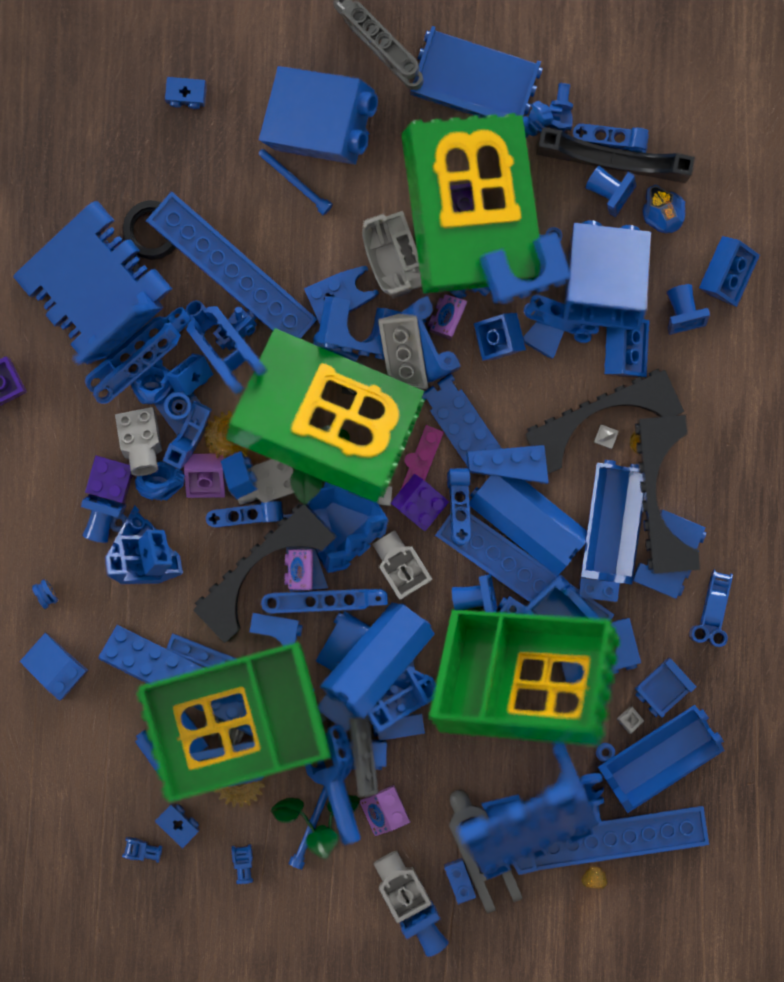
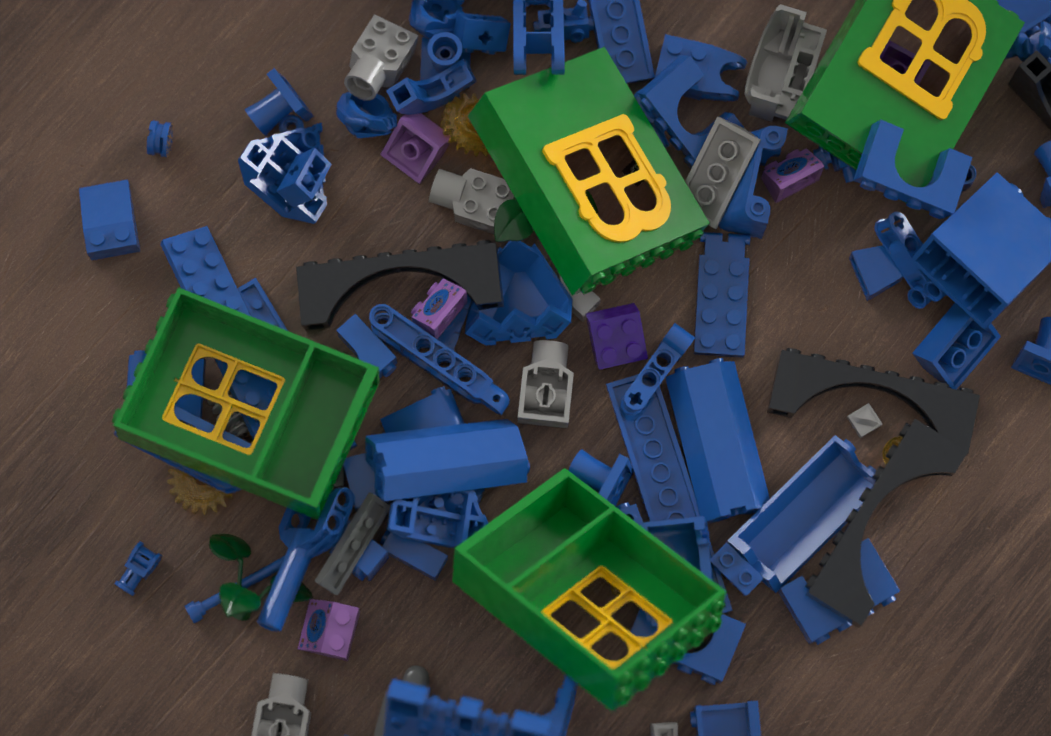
camera: 35 degrees right, 10 degrees down
dark purple brick [85,455,133,504] -> none
blue connector [122,837,163,863] -> none
blue brick [155,803,200,848] -> none
blue piece [206,501,283,527] -> none
blue brick [221,451,258,499] -> none
magenta hinge [400,425,444,491] -> none
blue wing [467,445,549,484] -> none
blue brick [474,313,526,361] -> none
blue piece [689,569,733,647] -> none

